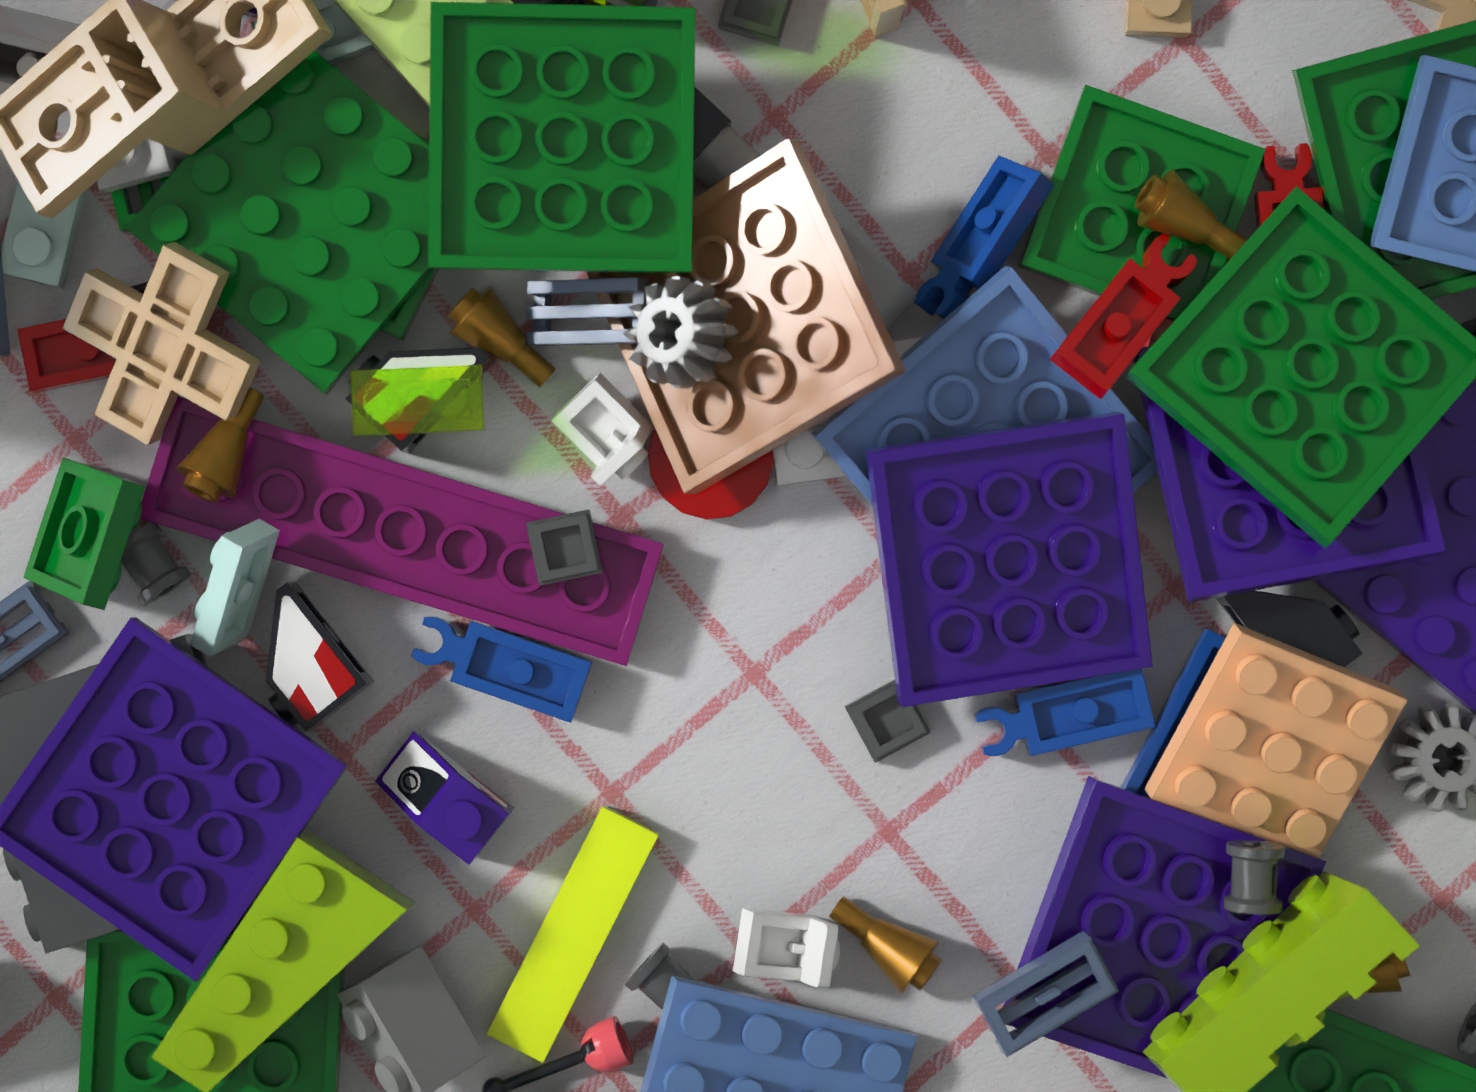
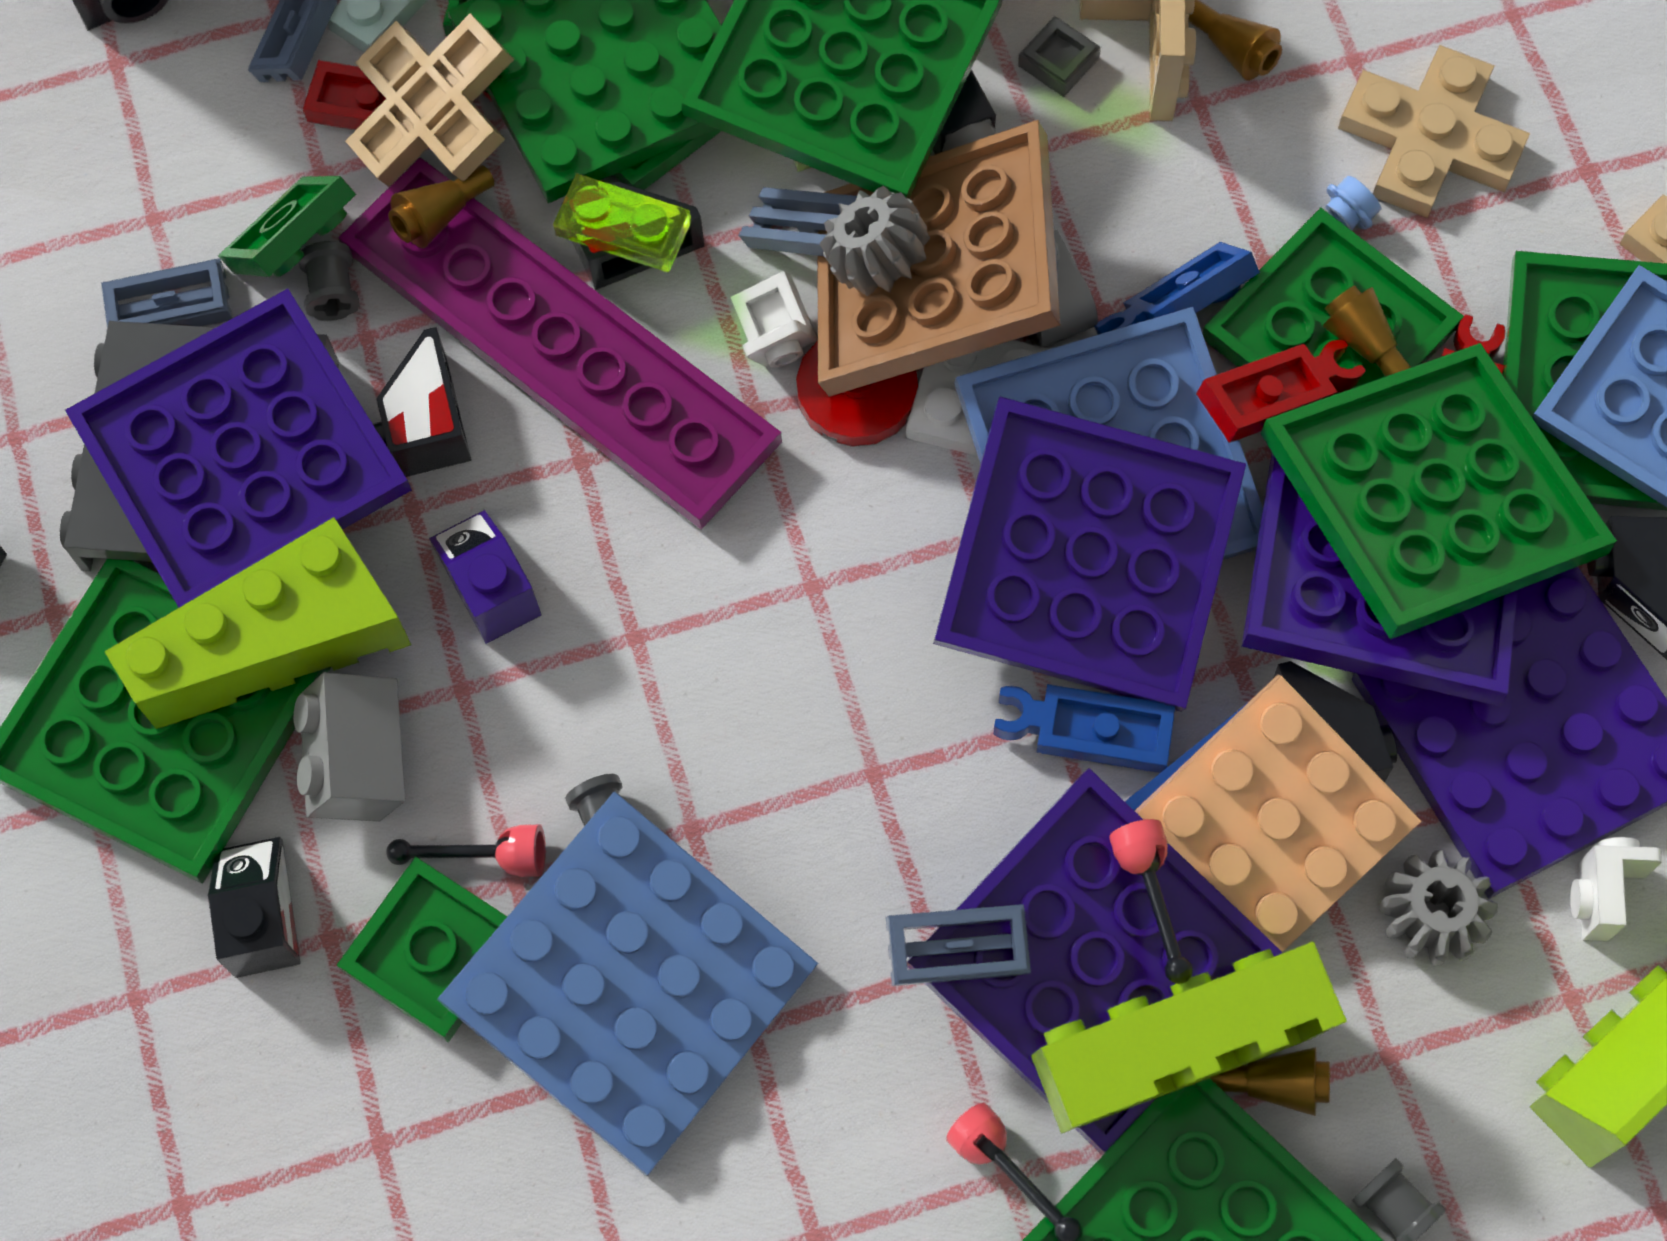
camera: 25 degrees right, 20 degrees down
light aqua plate [190,519,280,657] -> none
blue plate [411,616,593,723] -> none
pearl gold cone [447,286,556,387] -> none
neon yellow tile [486,805,659,1063] -> none
dark grey tile [526,509,603,586] -> none
white bracket [733,908,840,988] -> none
pearl gold cone [829,896,942,994] -> none
dark grey tile [844,679,931,763] -> none
dark grey bush [1223,840,1285,915] -> none
none -> hinge [1109,819,1193,984]
none -> light blue plate [1325,176,1381,231]

